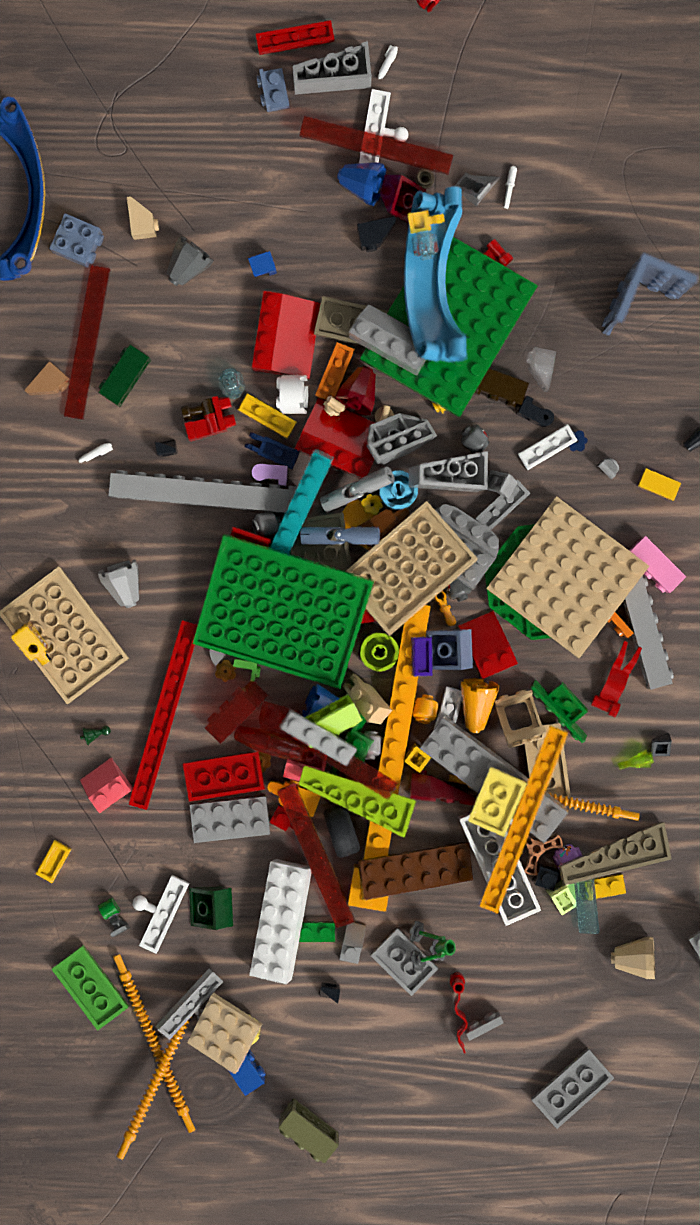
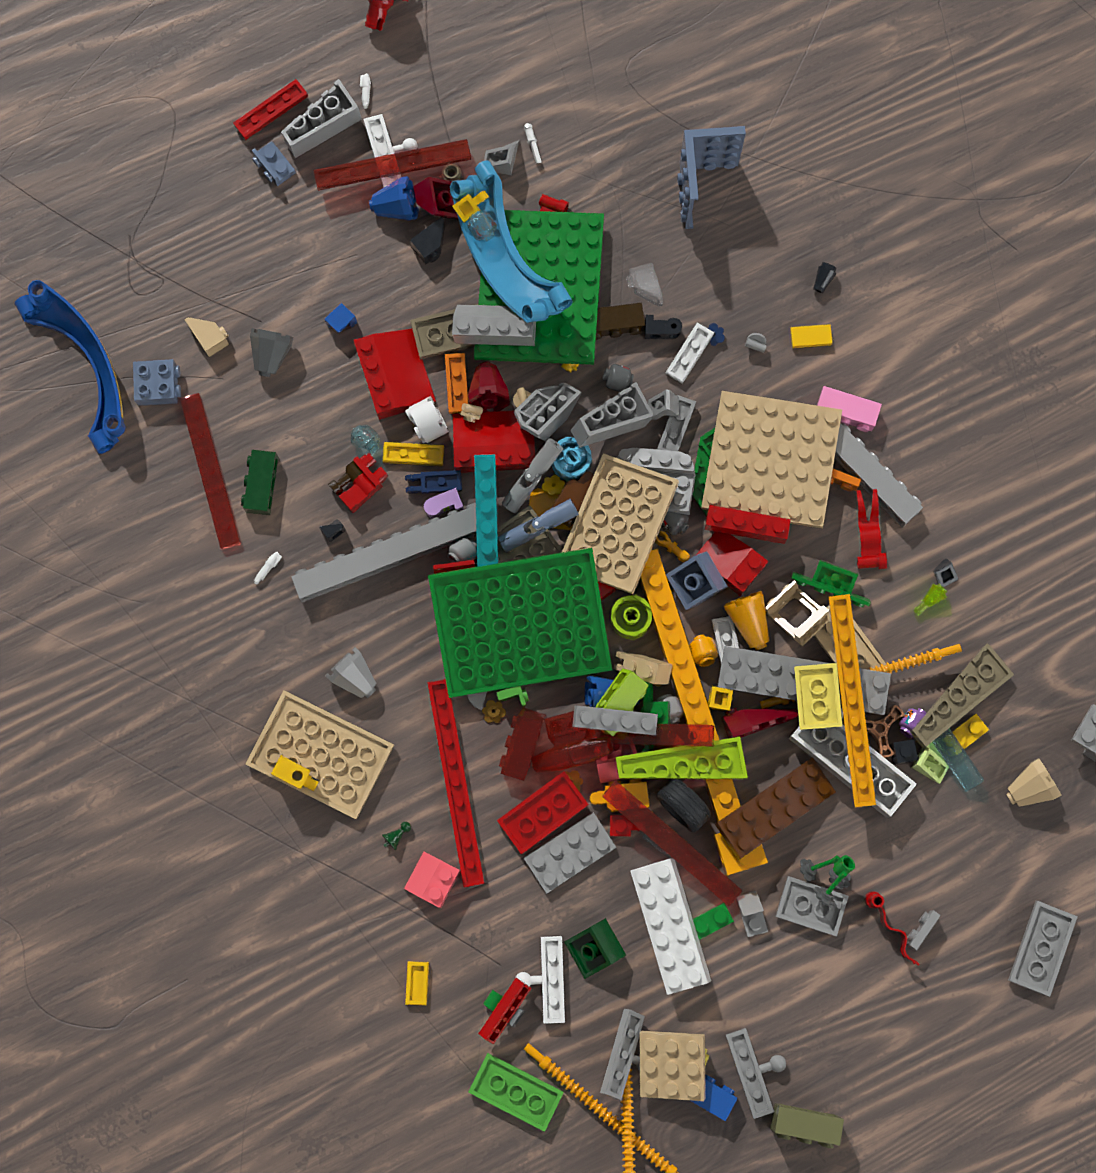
camera: 25 degrees left, 10 degrees down
medium nougat slope [24,361,70,395] -> none
black slope [320,982,340,1004] -> none
dark purple tile [411,637,433,676] -> none
none -> red piece [478,978,531,1044]
none -> red brick [704,505,791,544]
none -> light grey plate [725,1028,786,1119]

